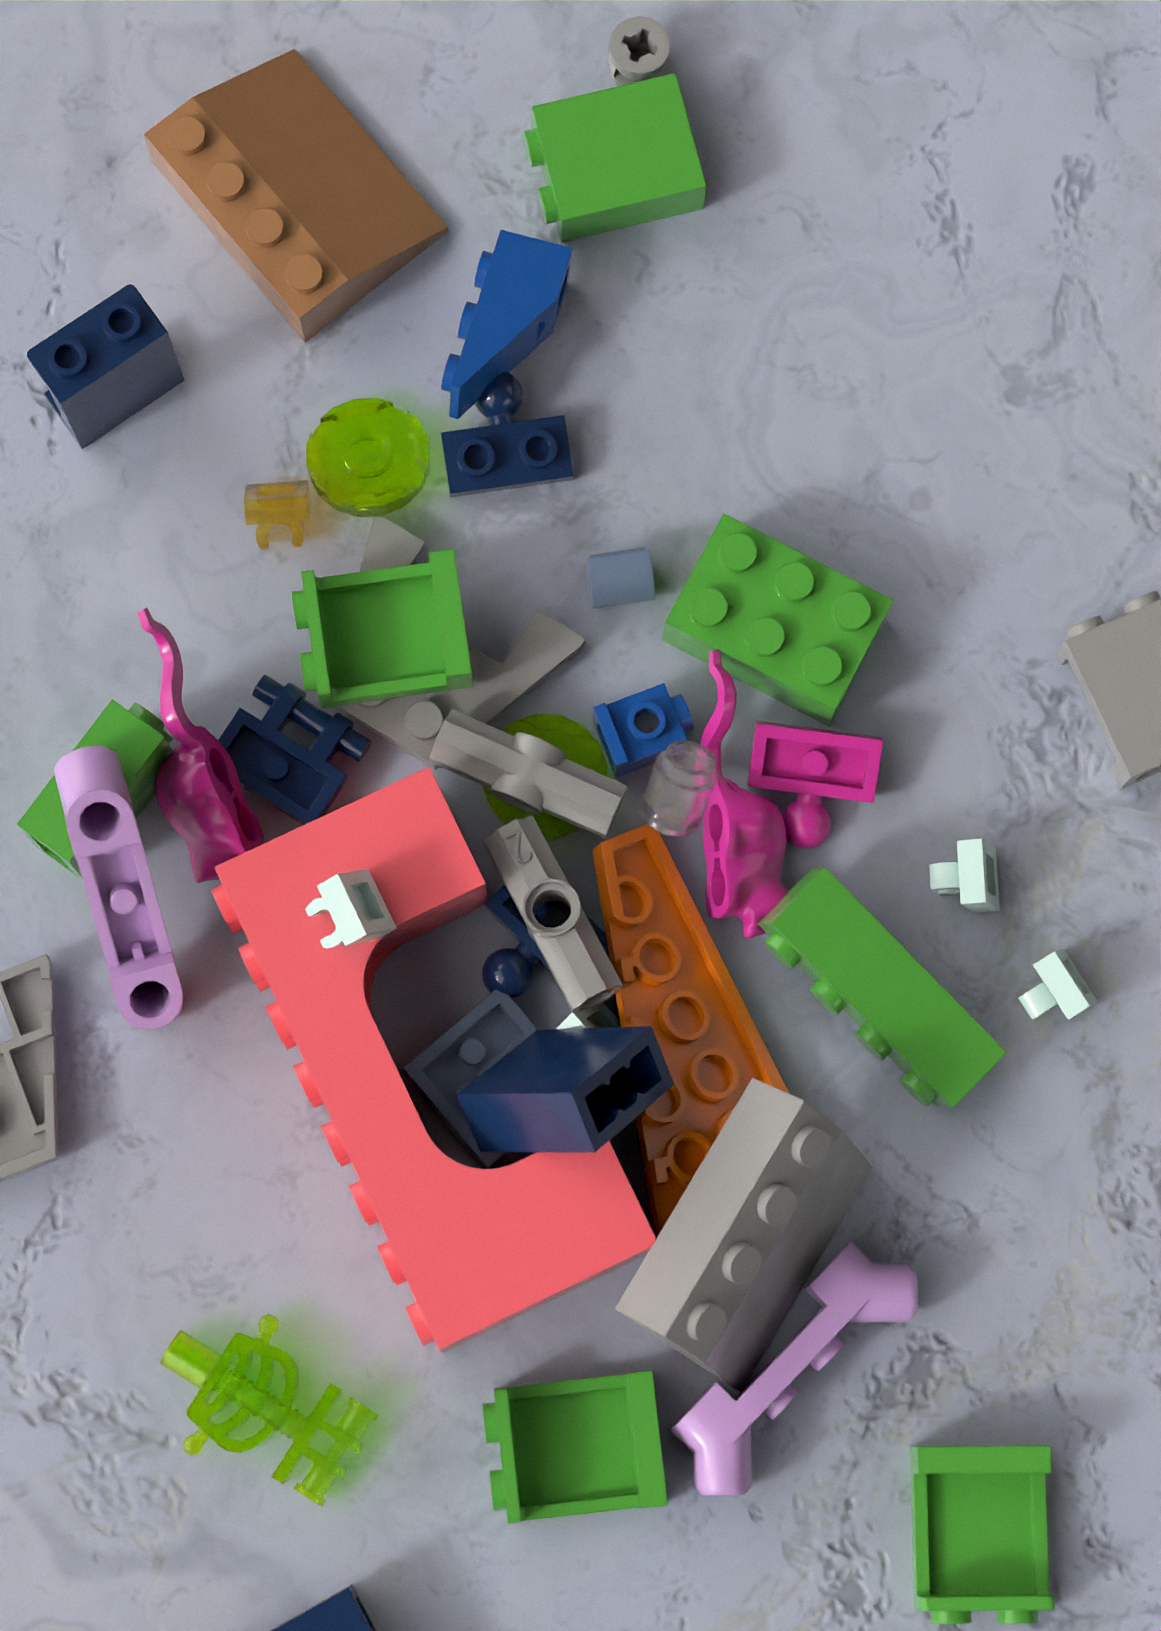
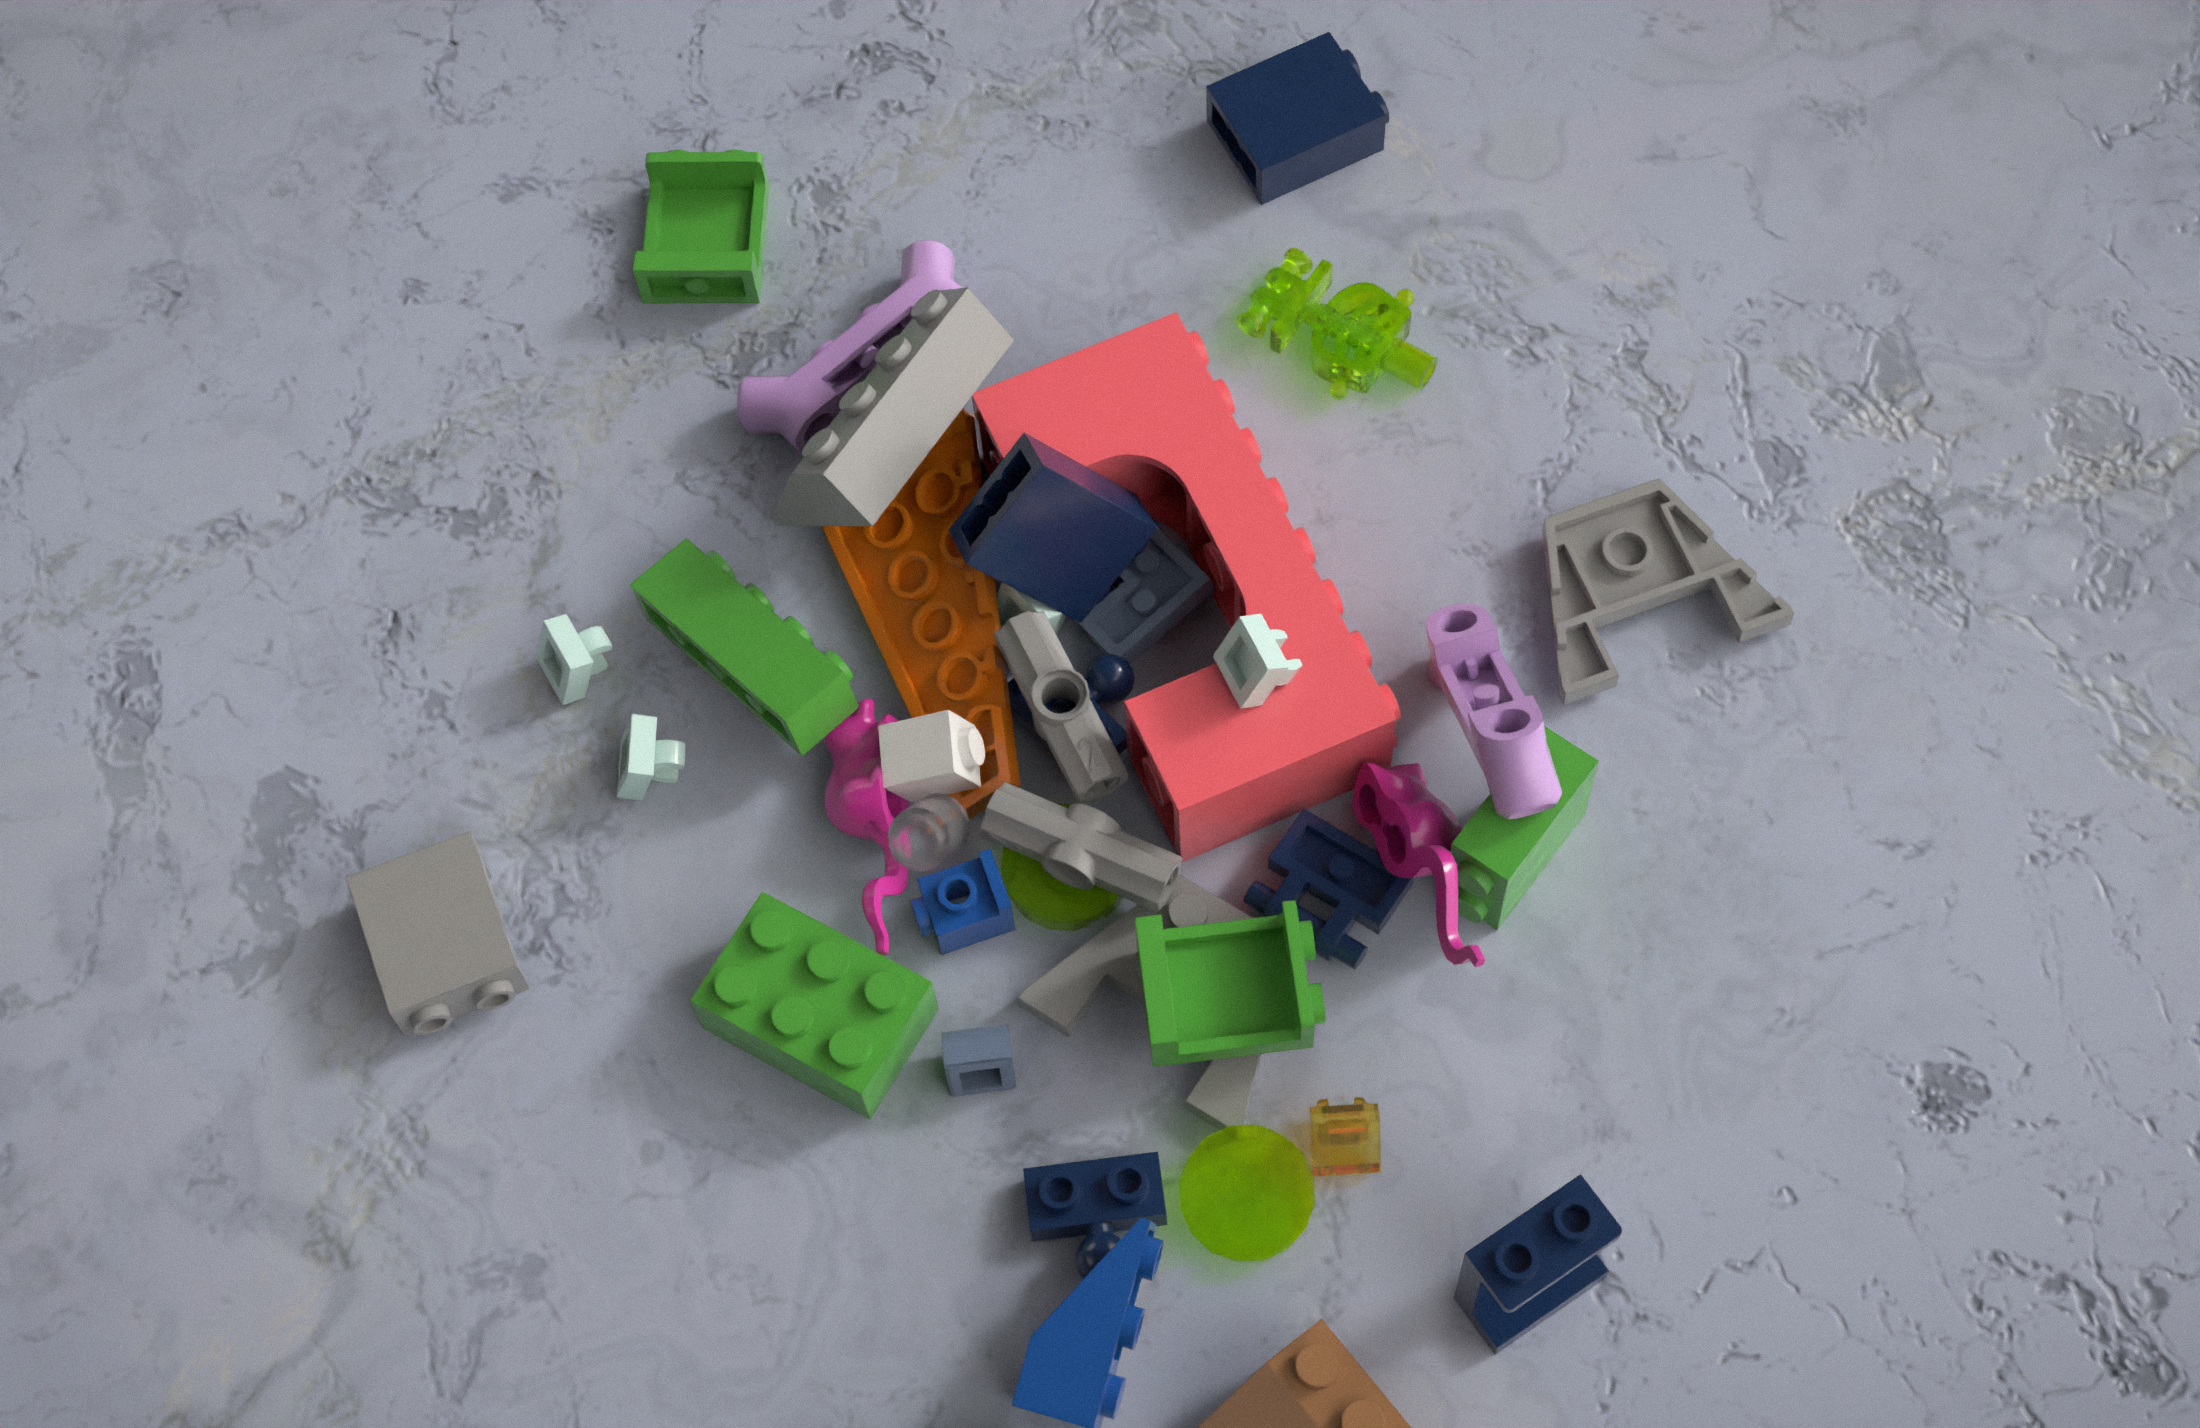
camera: 170 degrees left, 15 degrees down
bright green panel [482,1371,668,1524] -> none
dark pink plate [747,720,883,849] -> none
none -> white brick [878,710,985,802]

